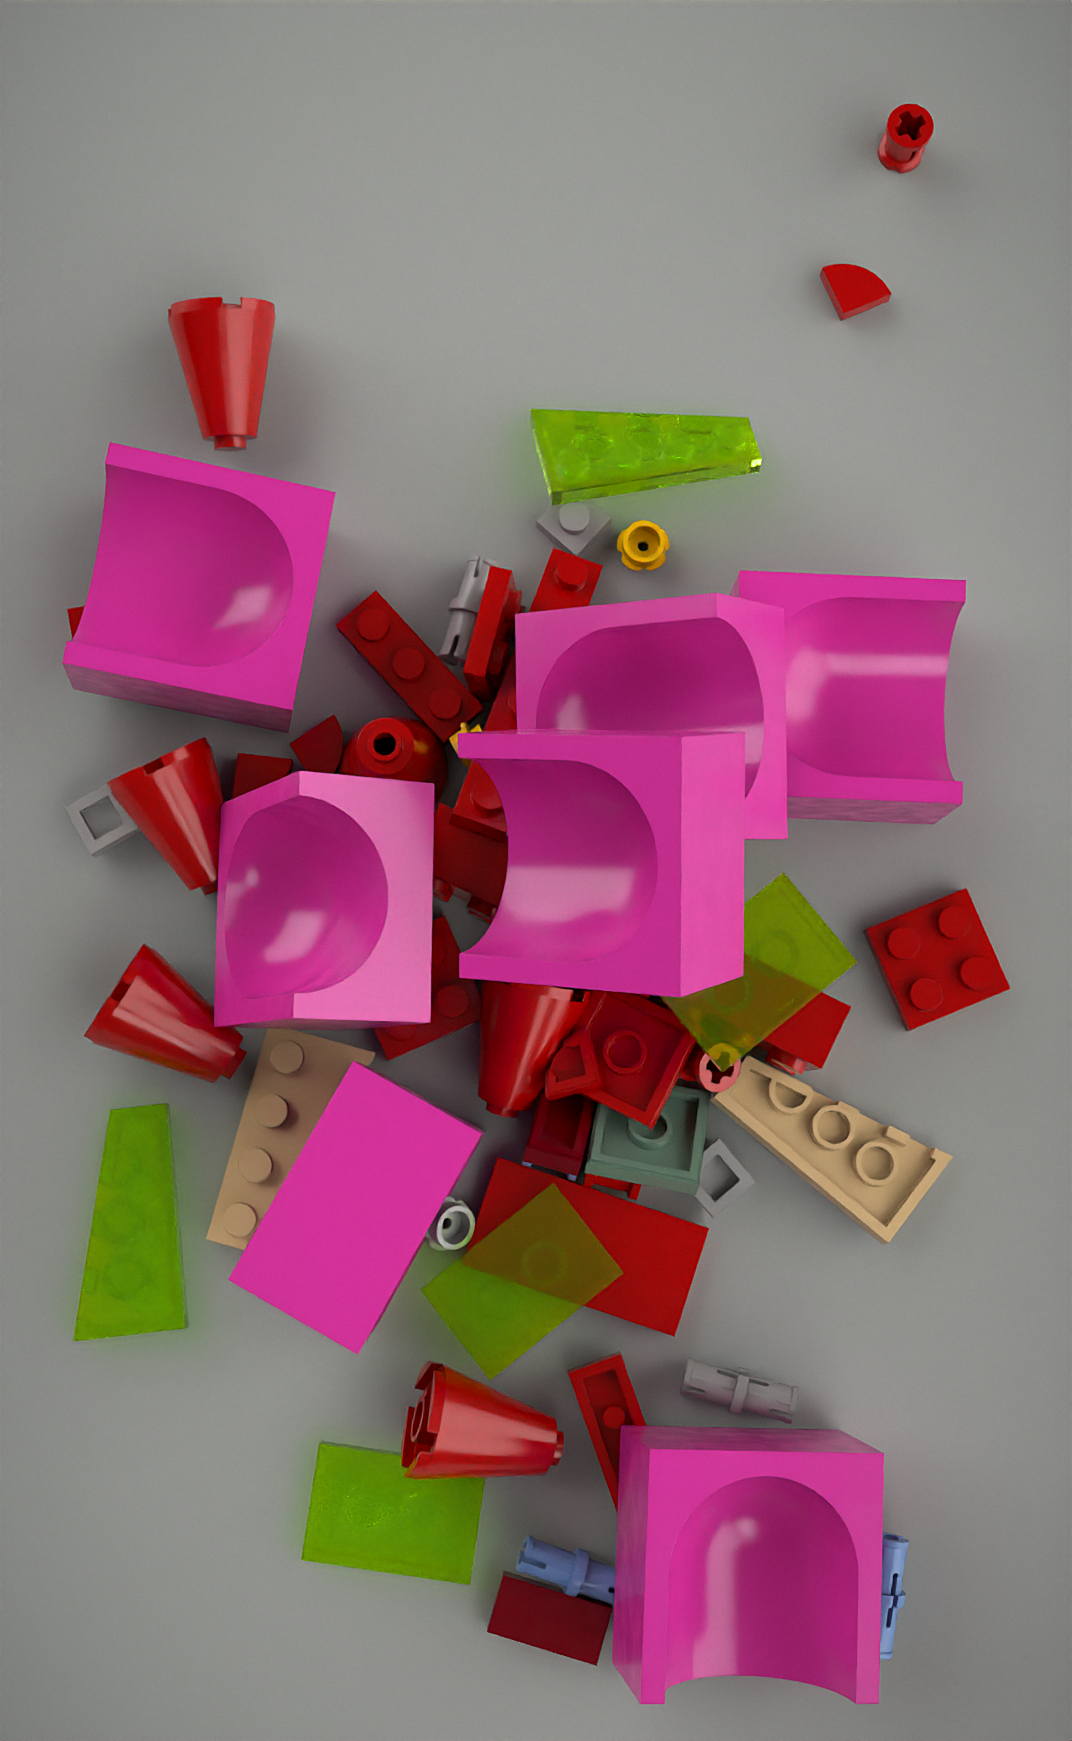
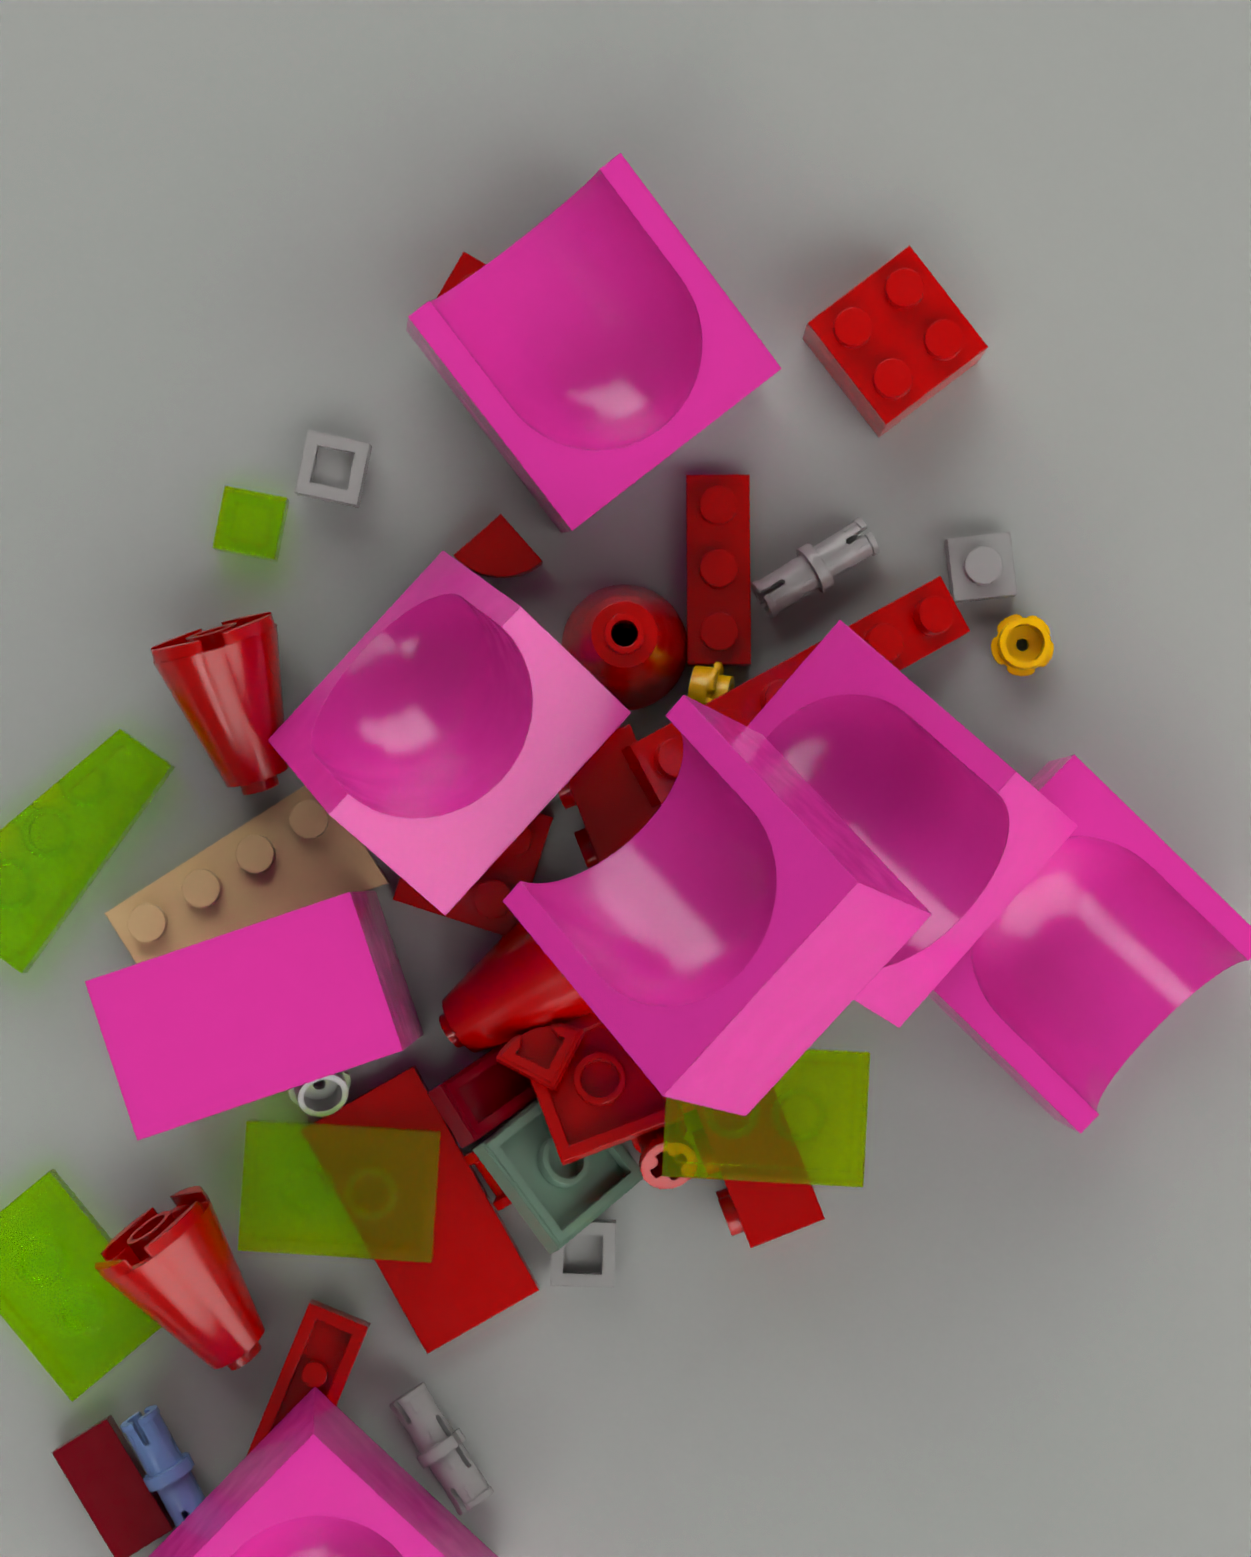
camera: 45 degrees right, 5 degrees up
red cone [106,737,225,896] -> none
red cone [168,297,276,451] -> none
red tile [289,714,344,774] -> none
red plate [463,565,525,702] -> none
clear neon green wing [530,409,762,506] -> none
tan wing [710,1055,953,1244] -> none
red plate [863,888,1011,1031] -> none
none -> clear neon green tile [212,486,290,562]
none -> red brick [802,245,988,437]

